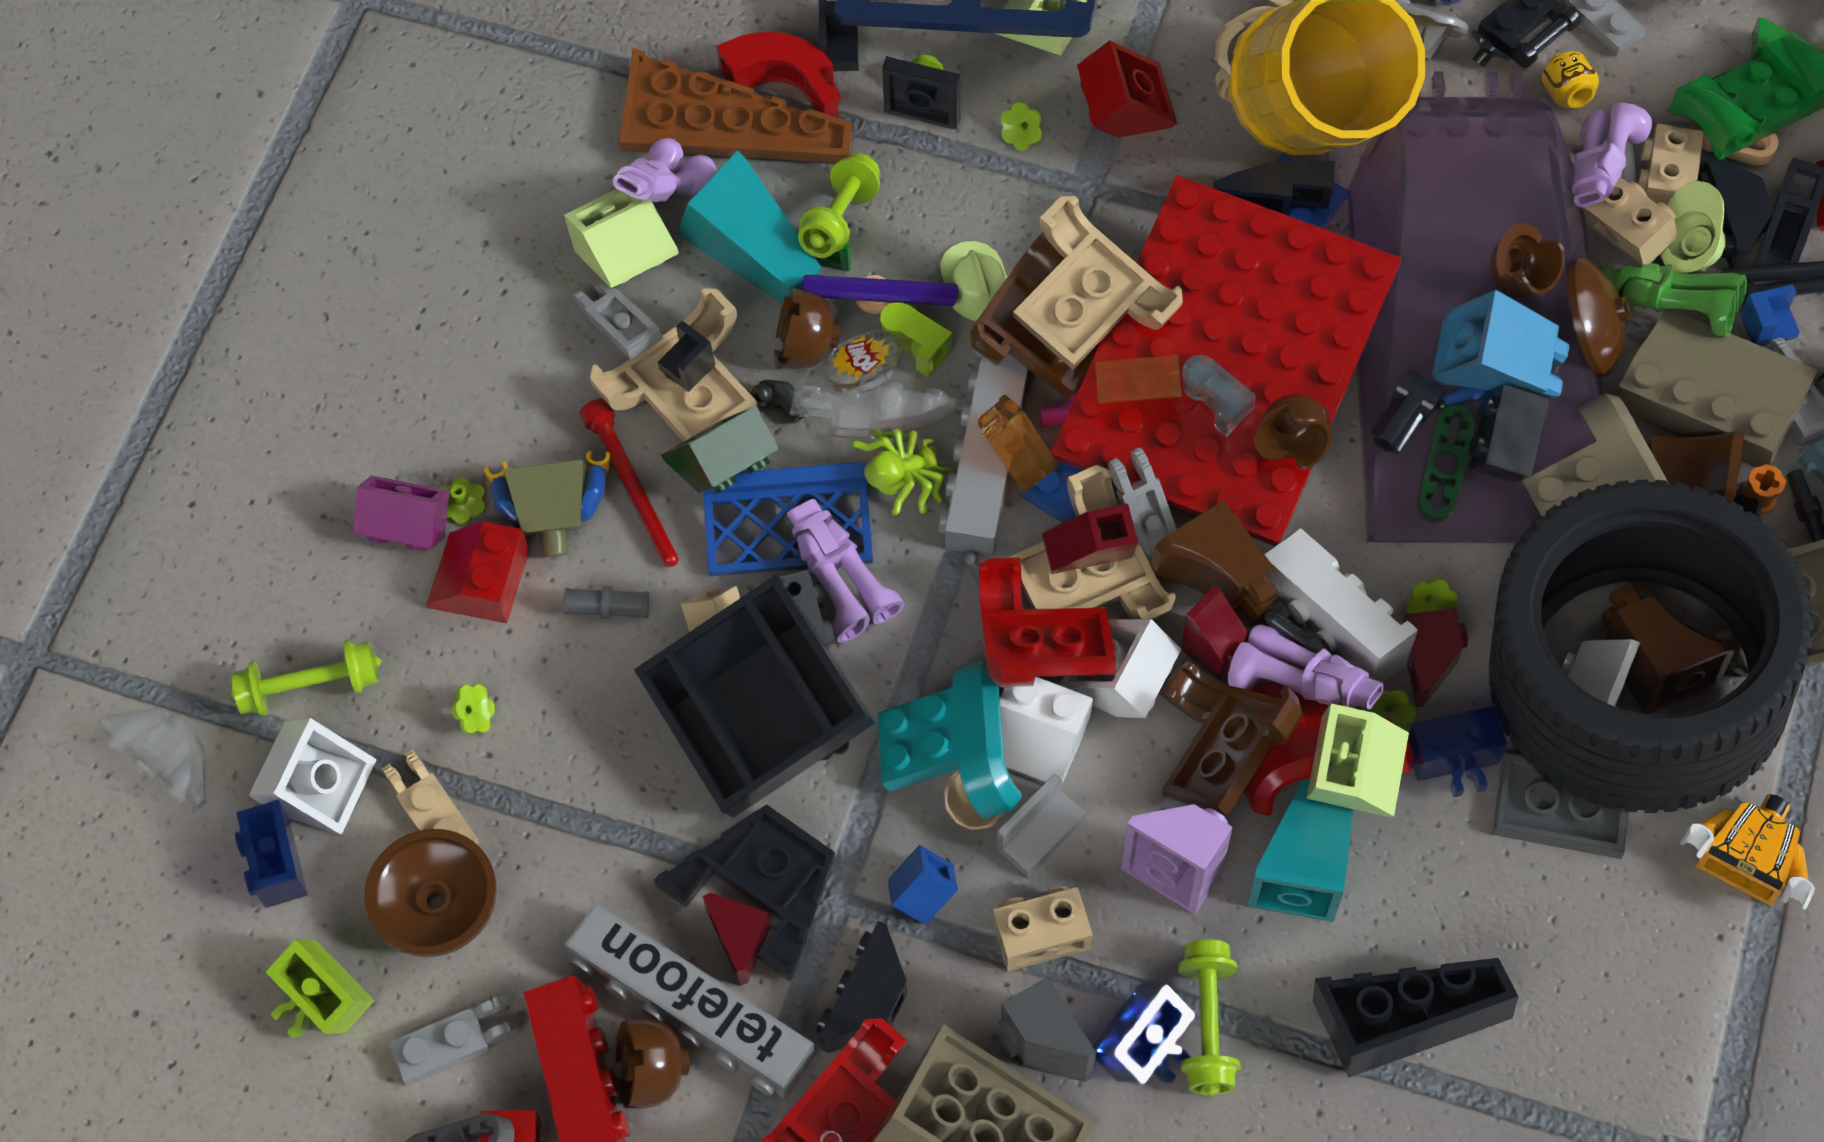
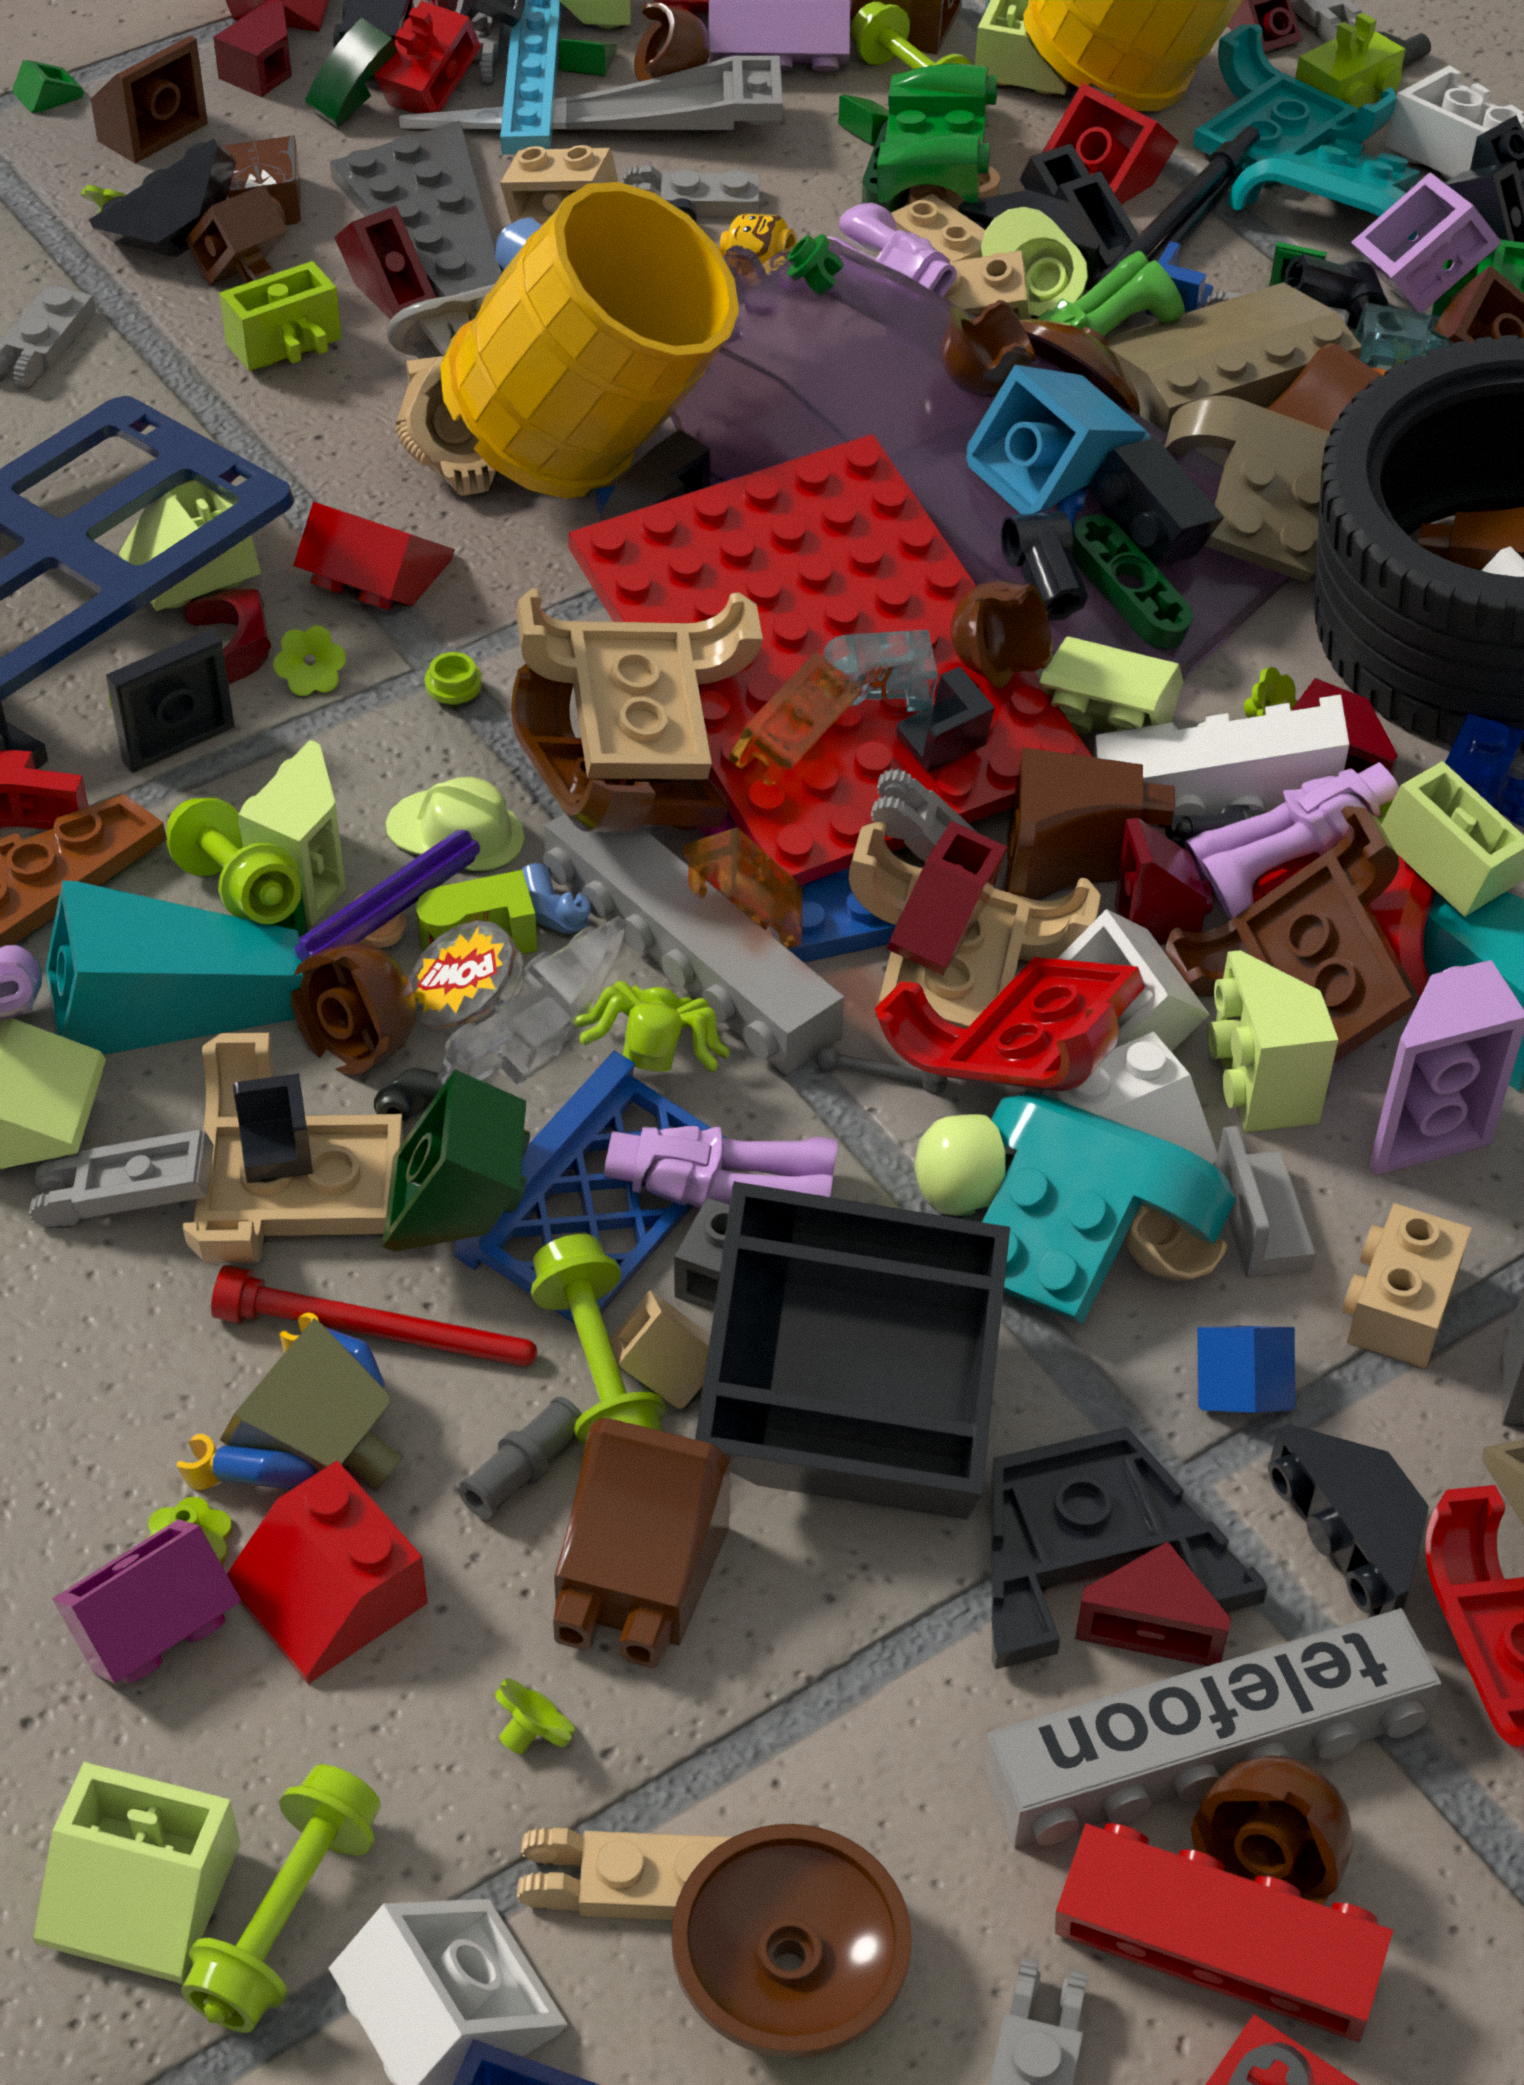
camera: 55 degrees left, 15 degrees down
none -> yellowish green slope [33,1762,241,1984]
none -> dark red helmet [185,589,272,684]
none -> yellowish green slope [238,740,346,927]
none -> lime plate [424,652,482,705]
none -> medium blue arm [521,863,591,934]
none -> lime piece [531,1234,667,1444]
none -> reddish brown hips [553,1418,730,1669]
none -> green plate [787,234,844,295]
none -> black panel [896,666,995,773]
none -> yellowish green hair [914,1114,1005,1216]
none -> yellowish green slope [1039,636,1183,734]
none -> yellowish green slope [1207,950,1338,1133]

